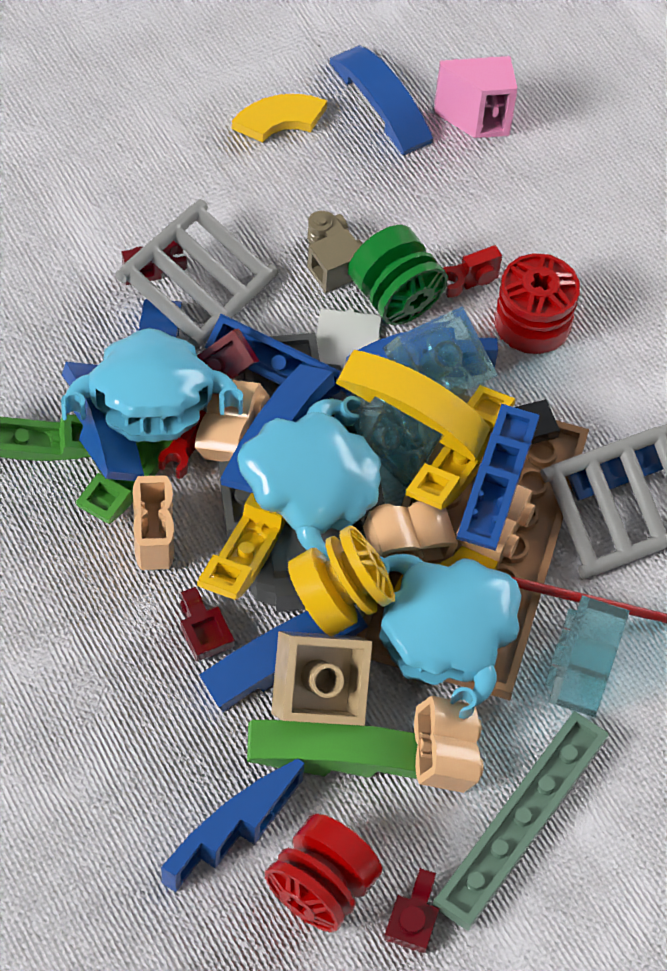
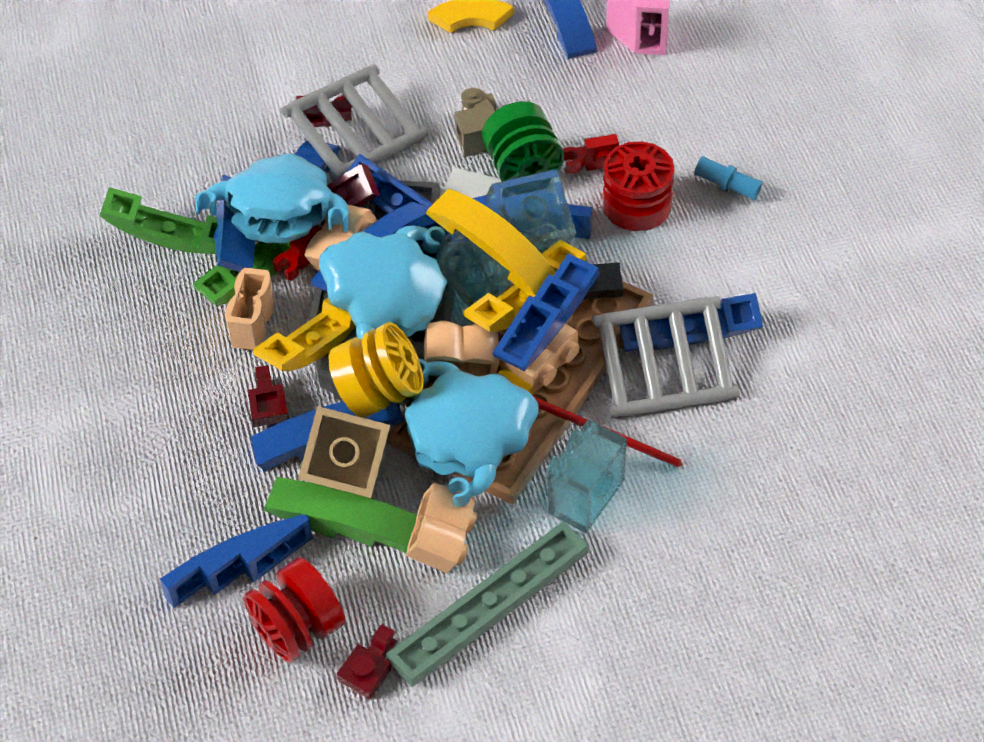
camera: 20 degrees right, 5 degrees down
none -> dark azure pin [694,156,763,201]

